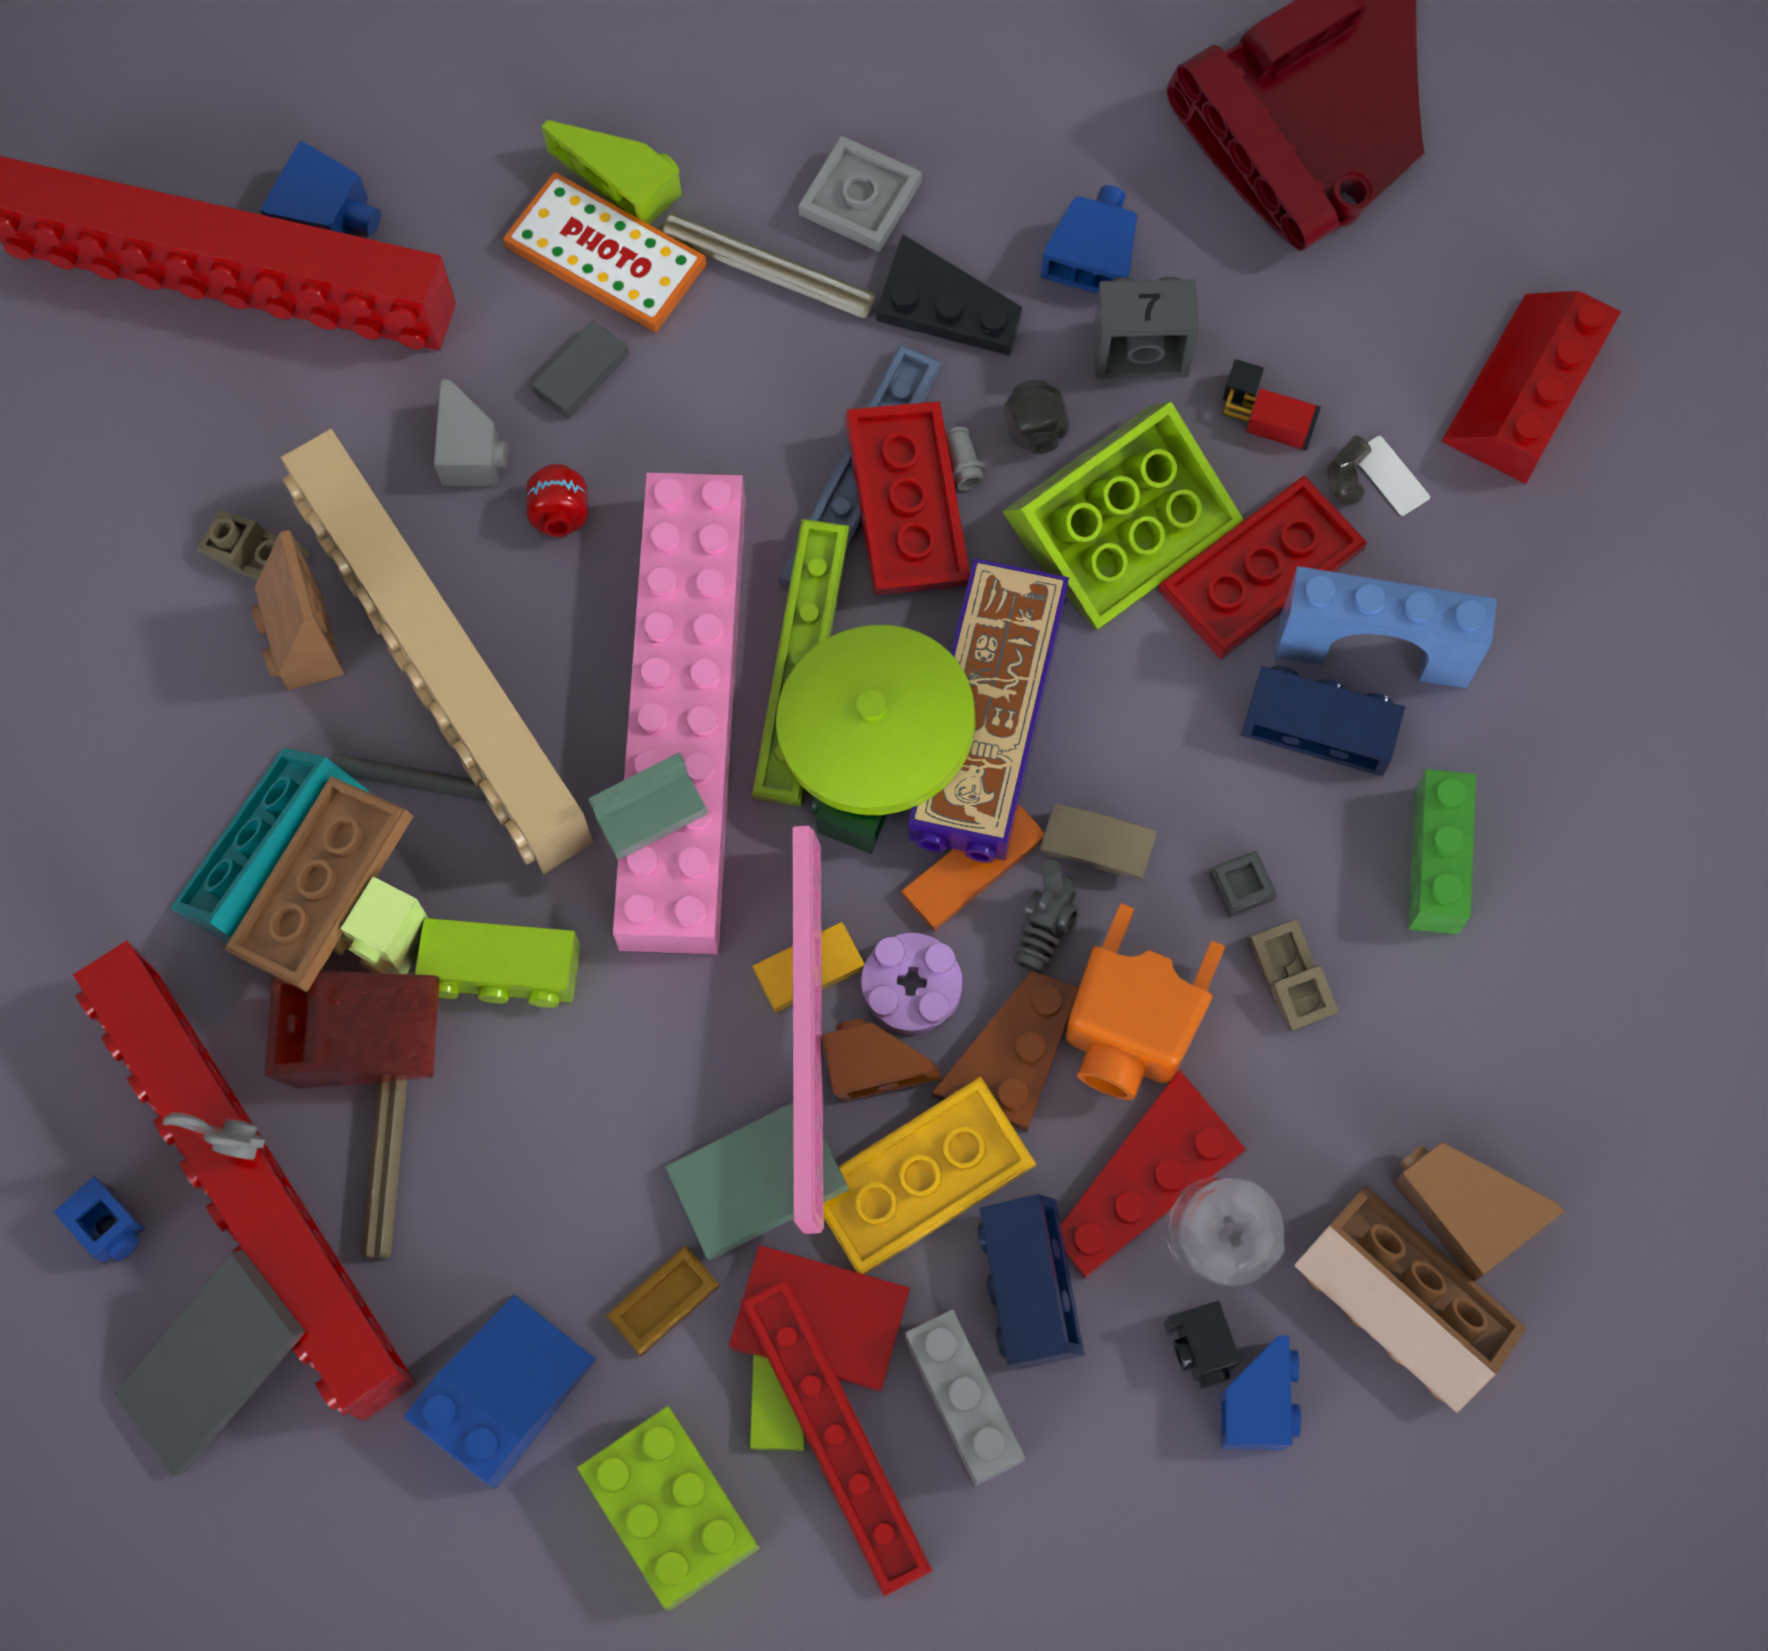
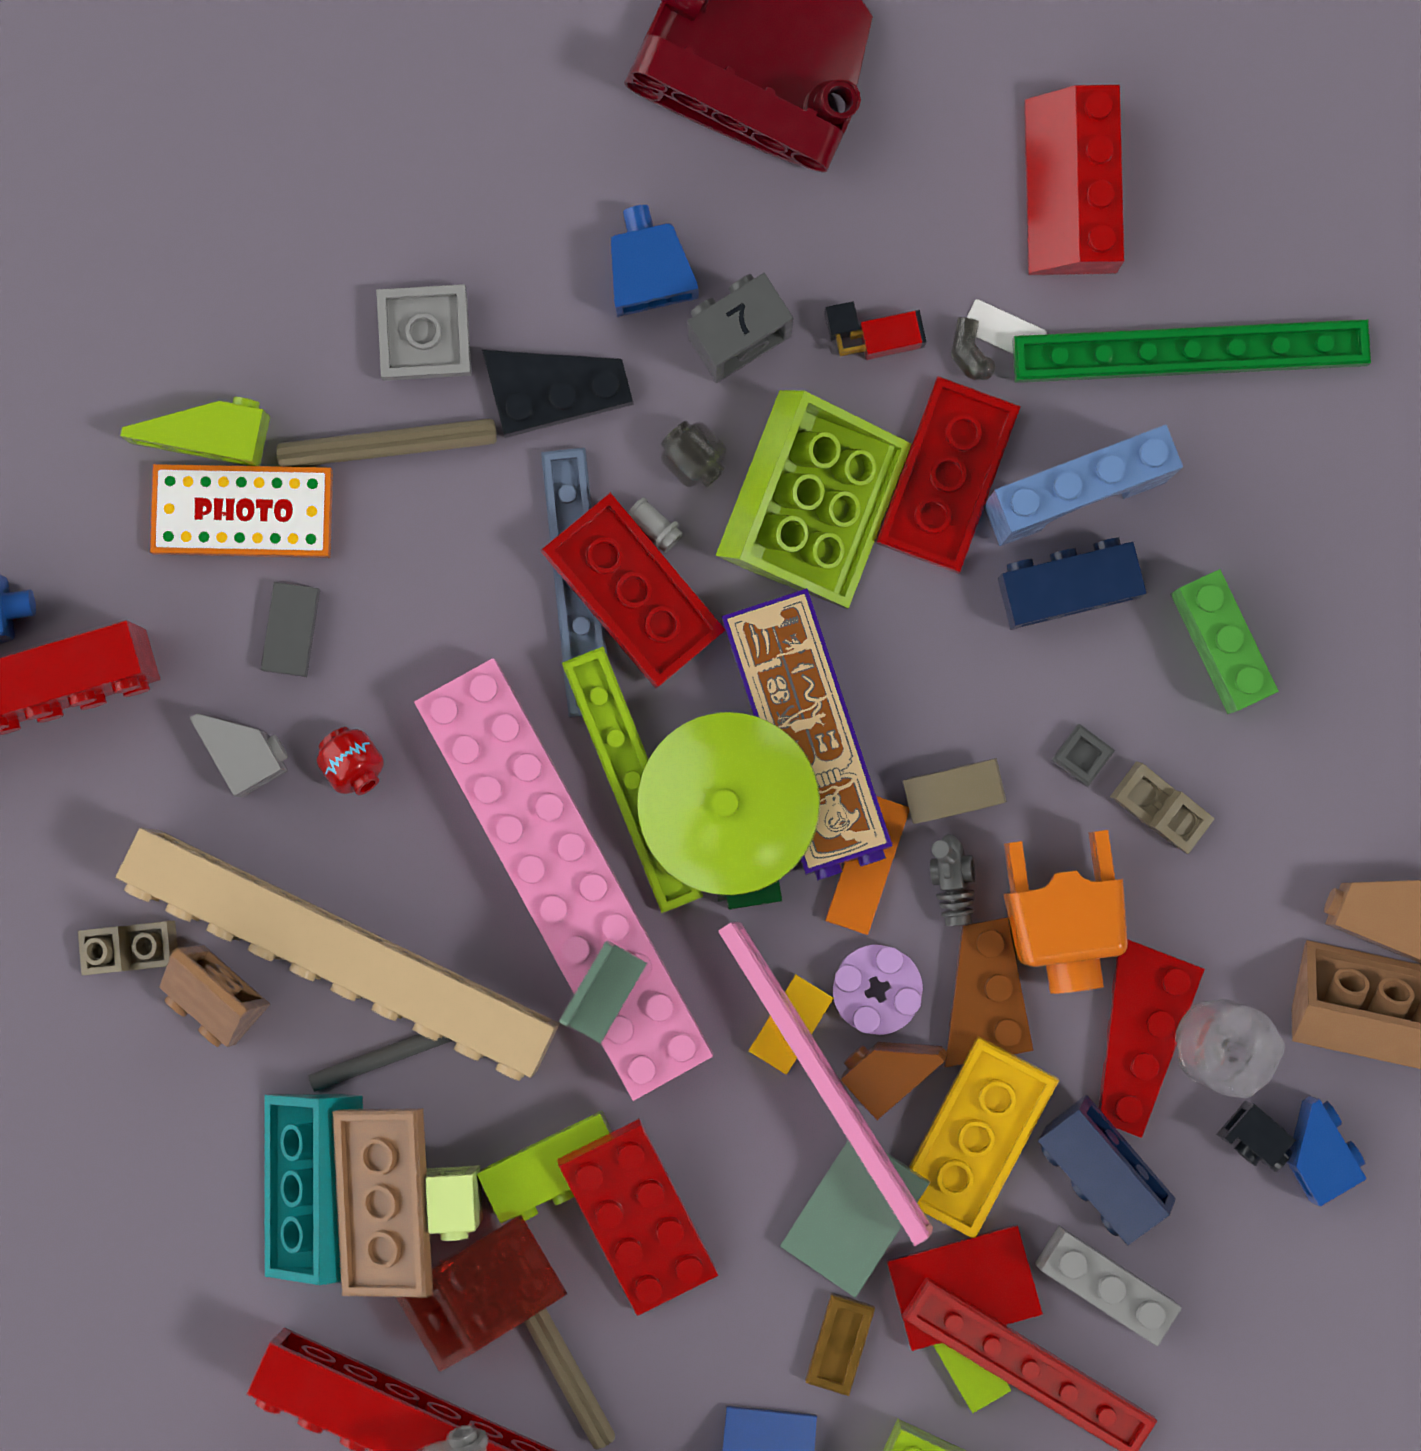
camera: 30 degrees left, 15 degrees up
none -> red plate [557,1119,719,1316]
none -> green tile [1012,319,1371,383]

